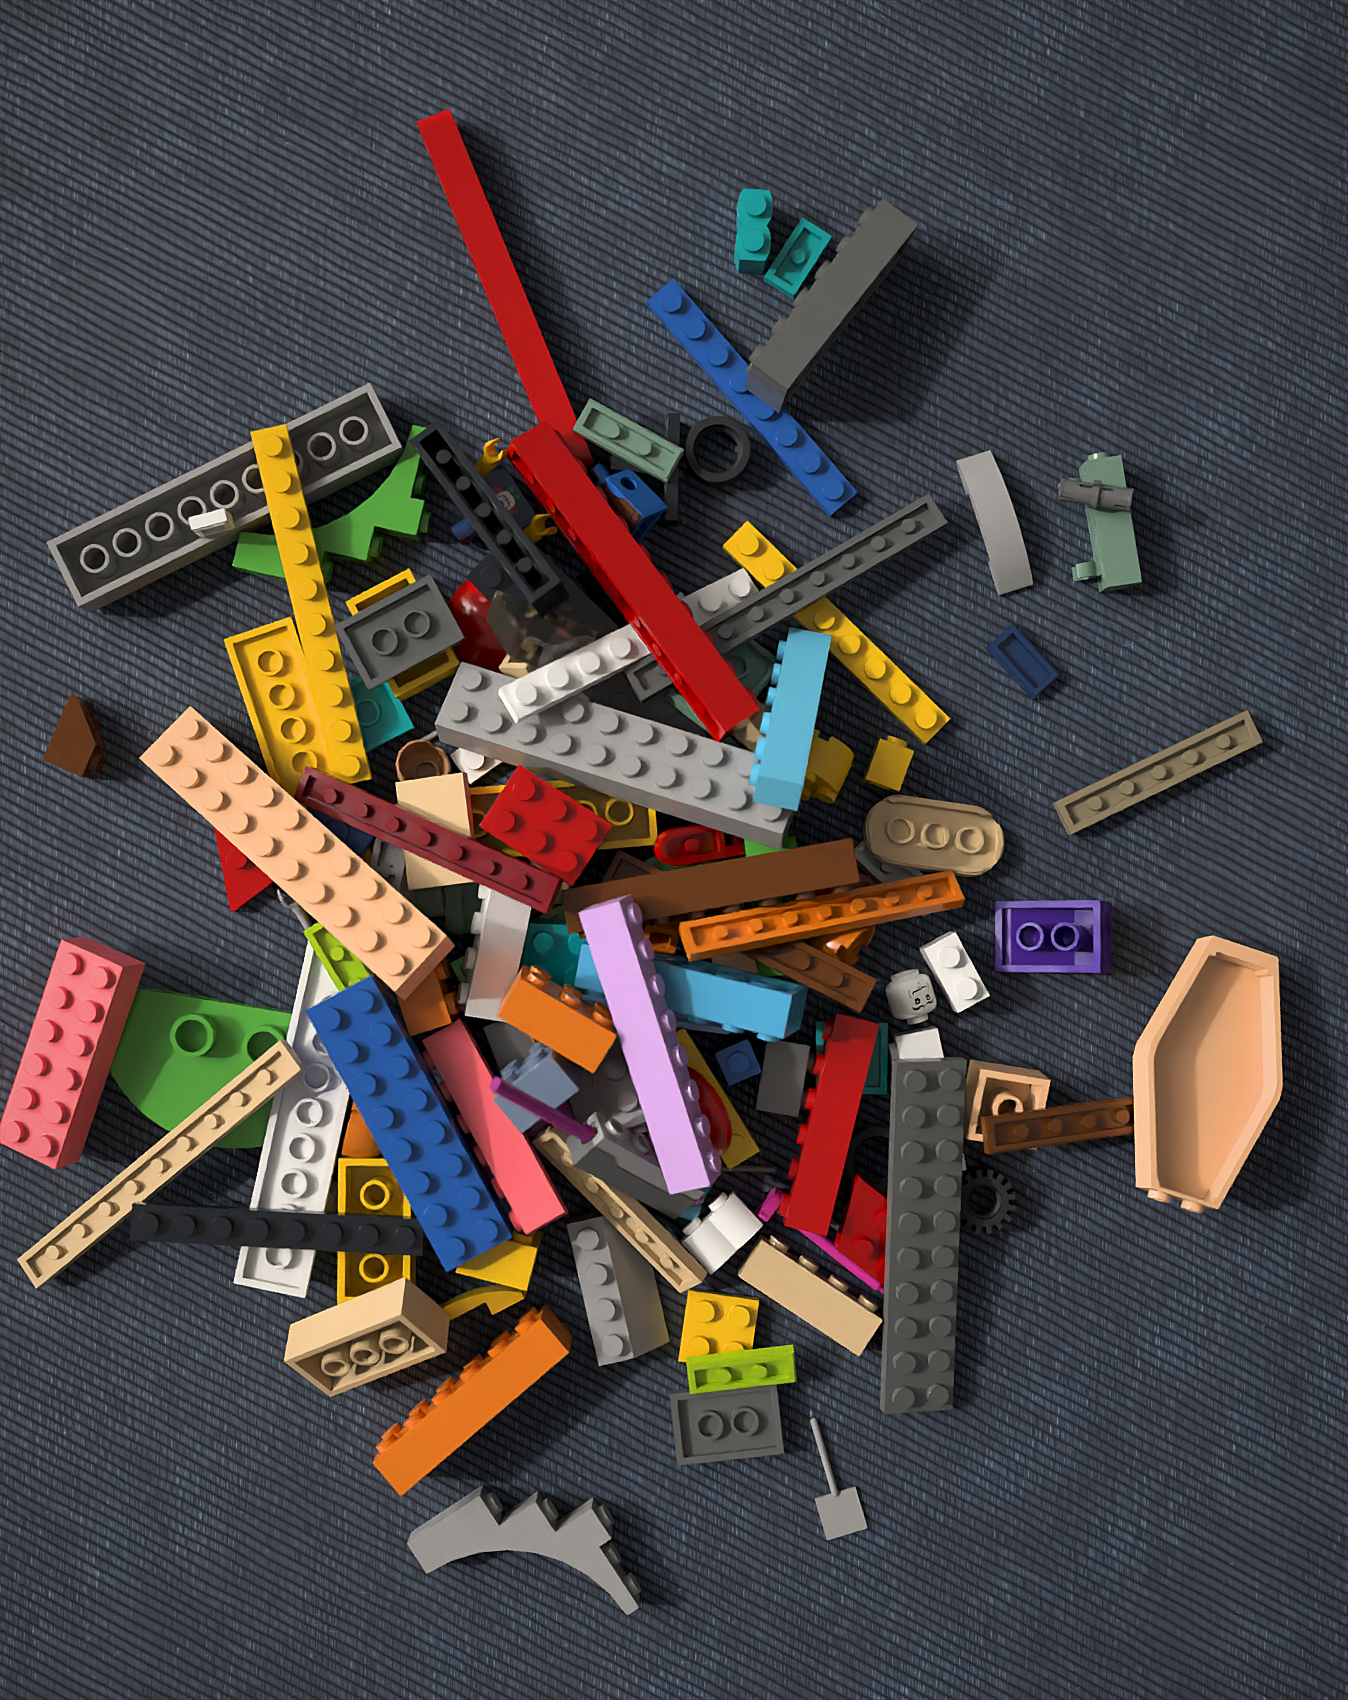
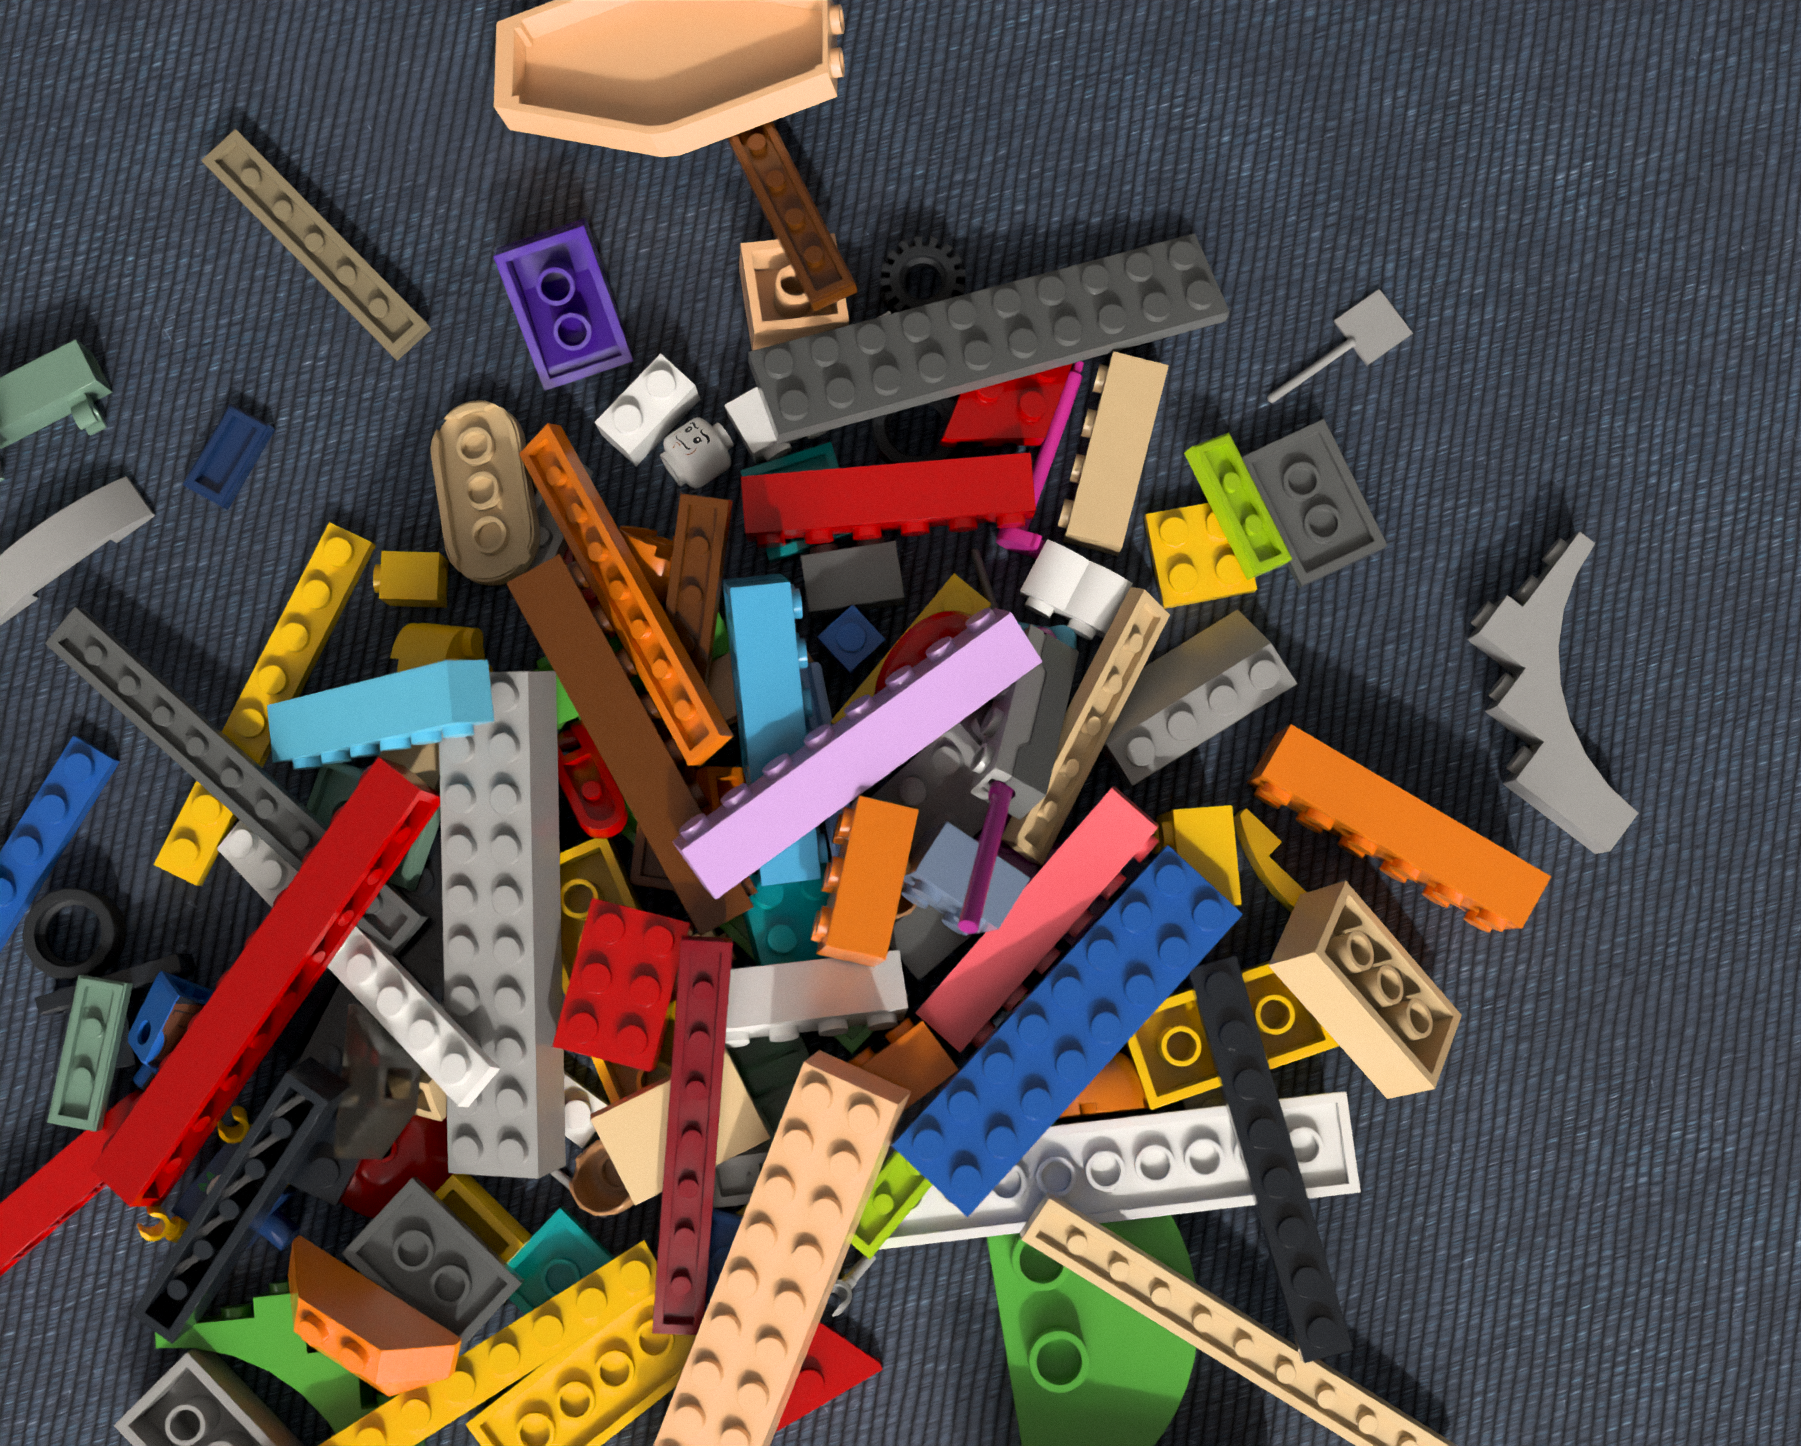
camera: 105 degrees left, 5 degrees down
none -> orange wedge [288,1235,462,1397]

